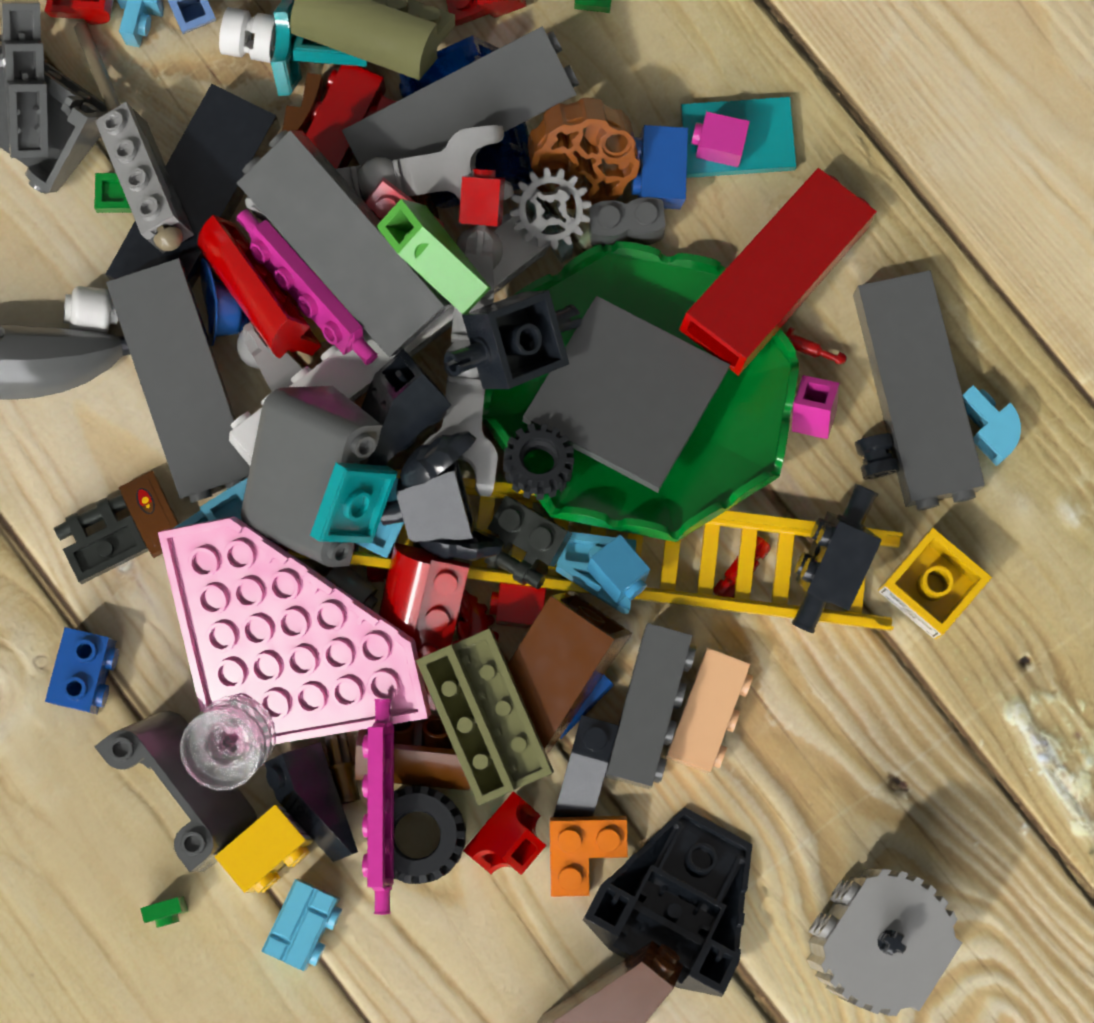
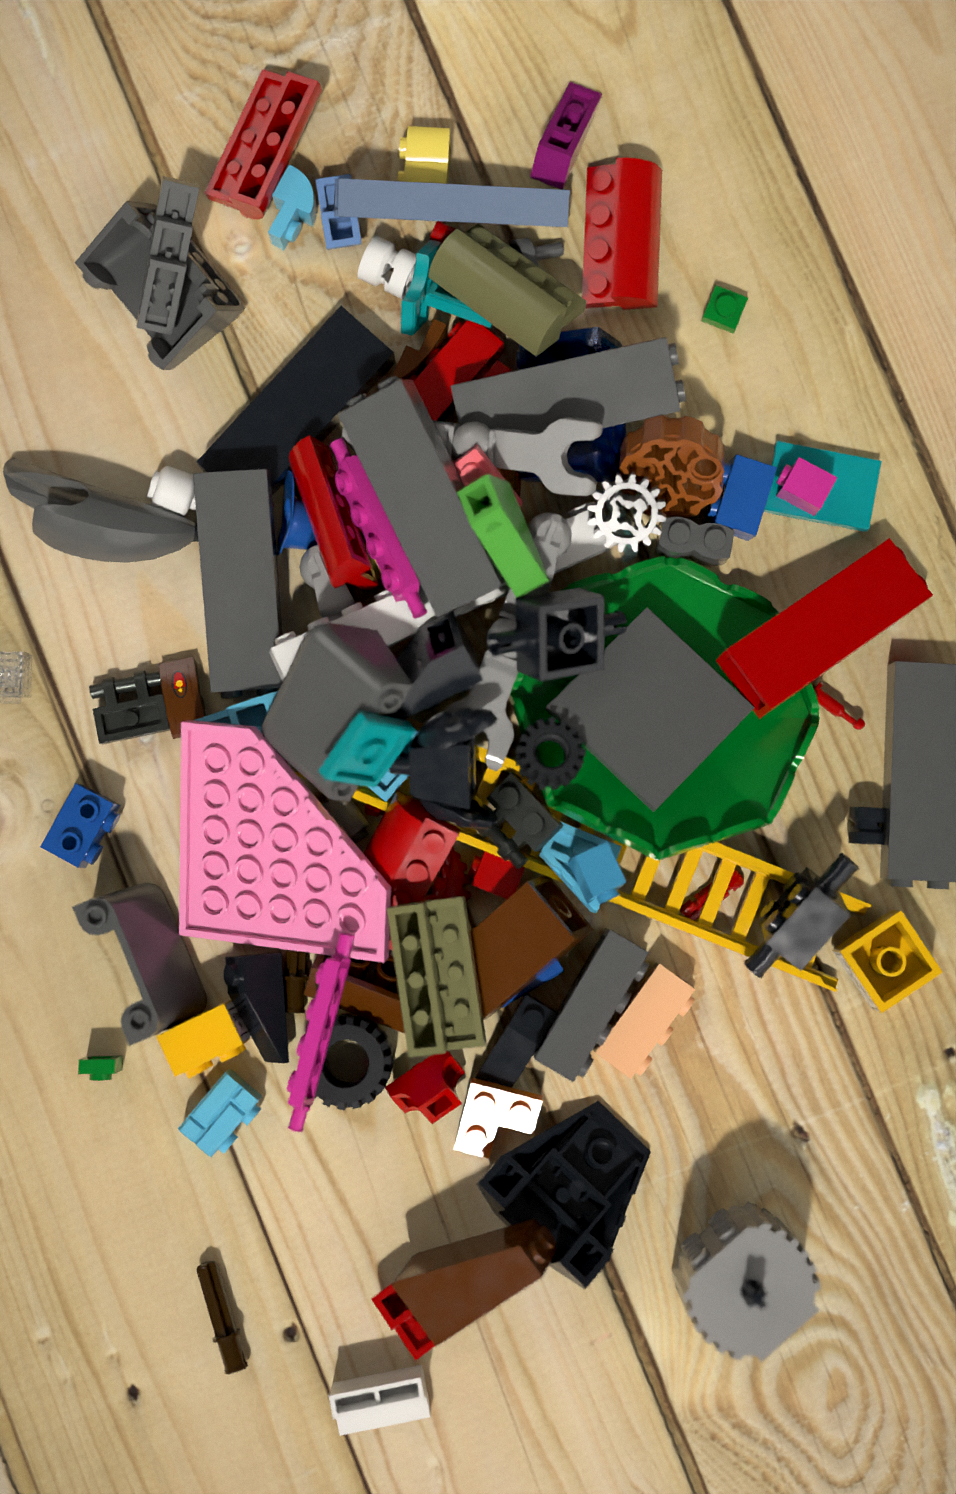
camera: 20 degrees right, 5 degrees up
light grey piece [74,22,194,253] -> none
green plate [94,173,132,213] -> none
clear wheel [180,695,276,790] -> none
red brick [459,168,505,226] -> none
dark pink brick [792,375,840,439] -> none

